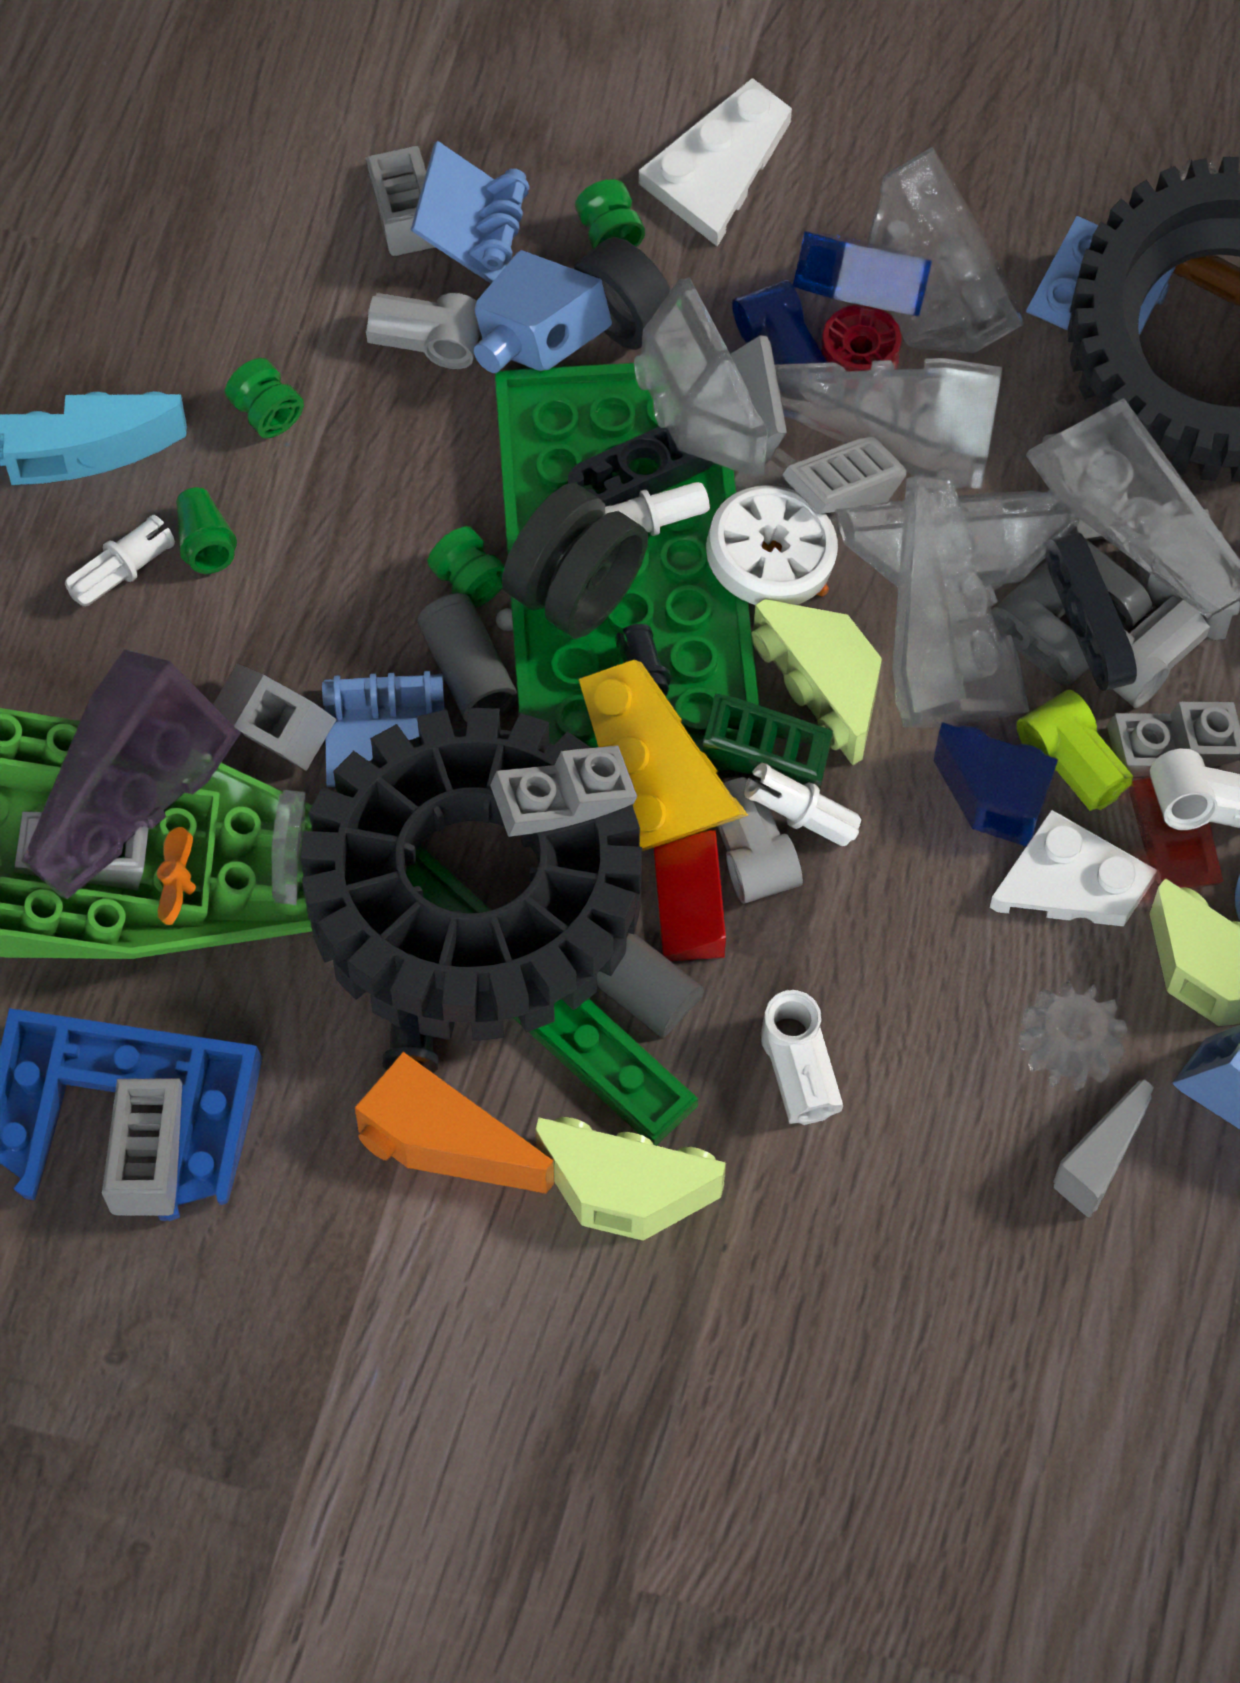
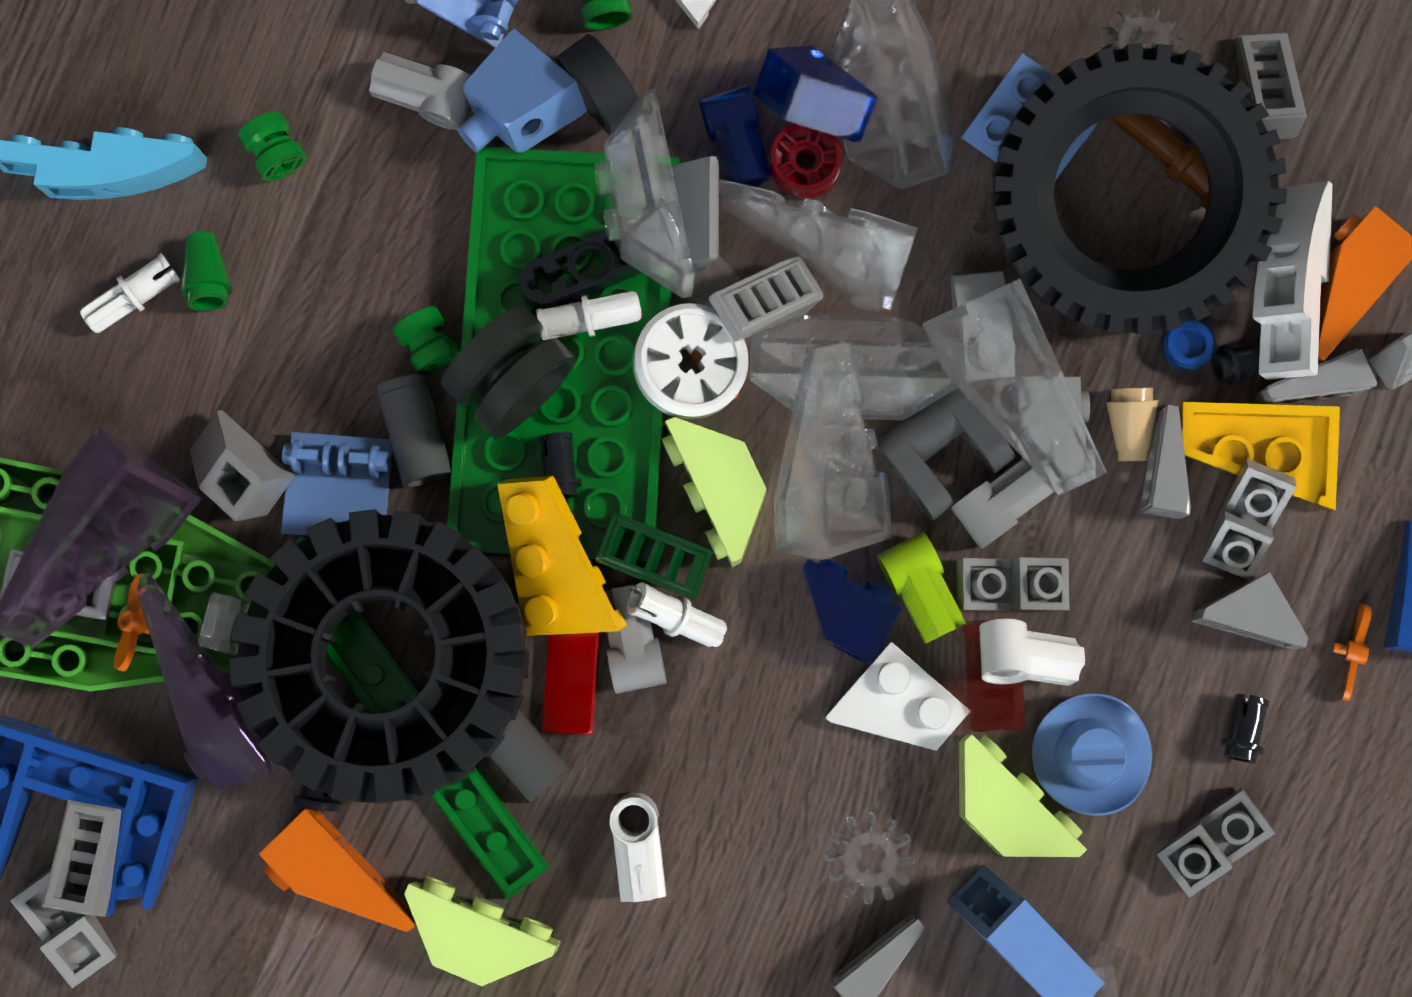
camera: 15 degrees right, 20 degrees up
light grey slope [490,746,637,837] -> none
black beam [1046,532,1137,691] -> none
none -> light grey slope [10,868,117,989]
none -> clear purple wedge [137,572,271,789]

